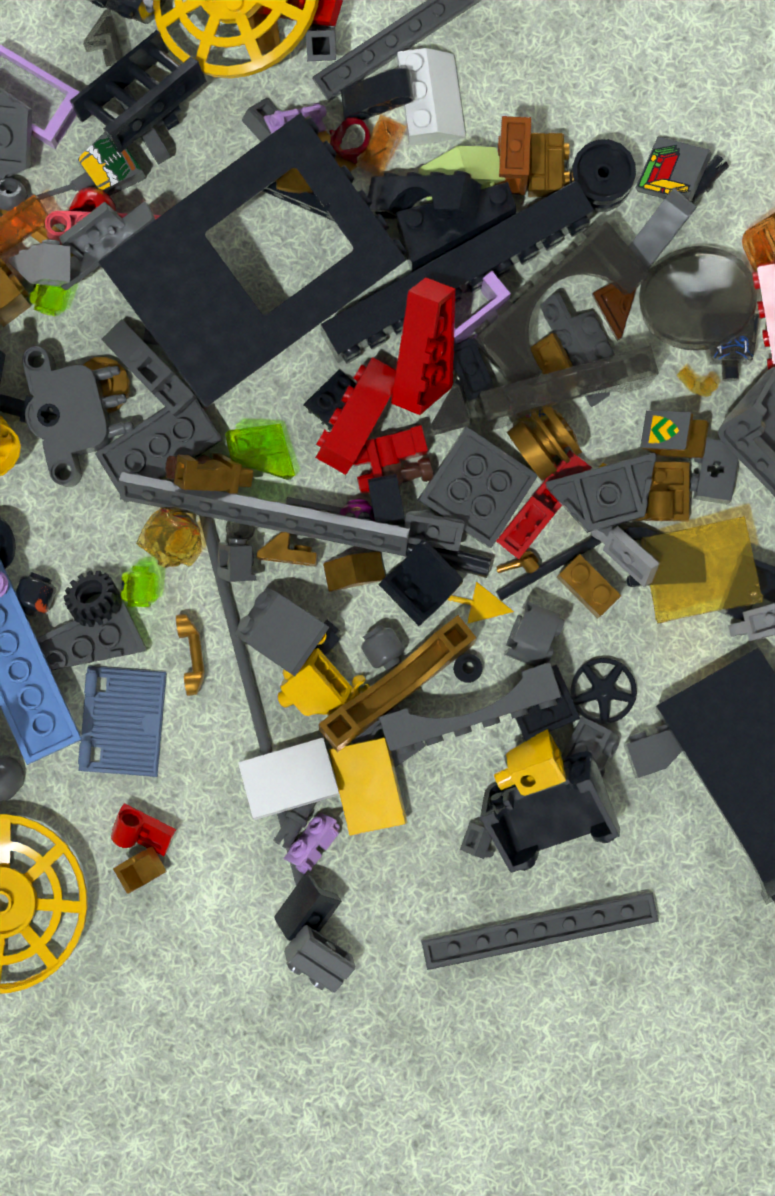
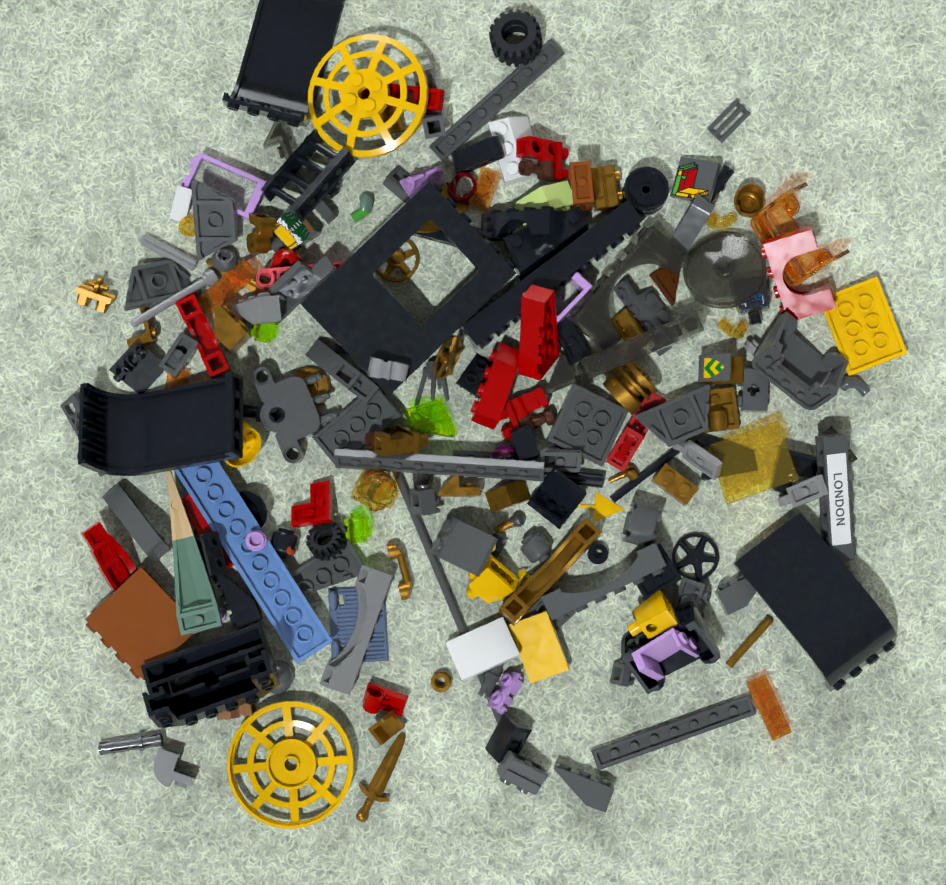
camera: 10 degrees left, 0 degrees up
none -> pearl gold leg [246,213,276,254]
none -> red plate [291,480,333,528]
none -> light grey arch [320,565,392,695]
none -> arm [350,193,373,223]
none -> pearl gold sword [356,733,406,822]
none -> light grey leg [367,356,410,382]
none -> pearl gold wheel [376,240,419,282]
none -> dark grey plant [414,361,449,410]
none -> pearl gold plate [431,671,452,692]
none -> pearl gold wheel [434,335,464,379]
none -> piece [494,513,525,533]
none -> red hips [516,136,569,182]
none -> dark grey slope [553,763,614,813]
none -> lavender panel [632,628,699,681]
none -> clear yellow arm [706,212,737,231]
none -> dark grey tile [707,99,751,143]
none -> pearl gold bar [726,616,773,668]
none -> pearl gold hair [734,183,765,218]
none -> light grey plate [744,339,761,356]
none -> clear orange plate [746,674,792,741]

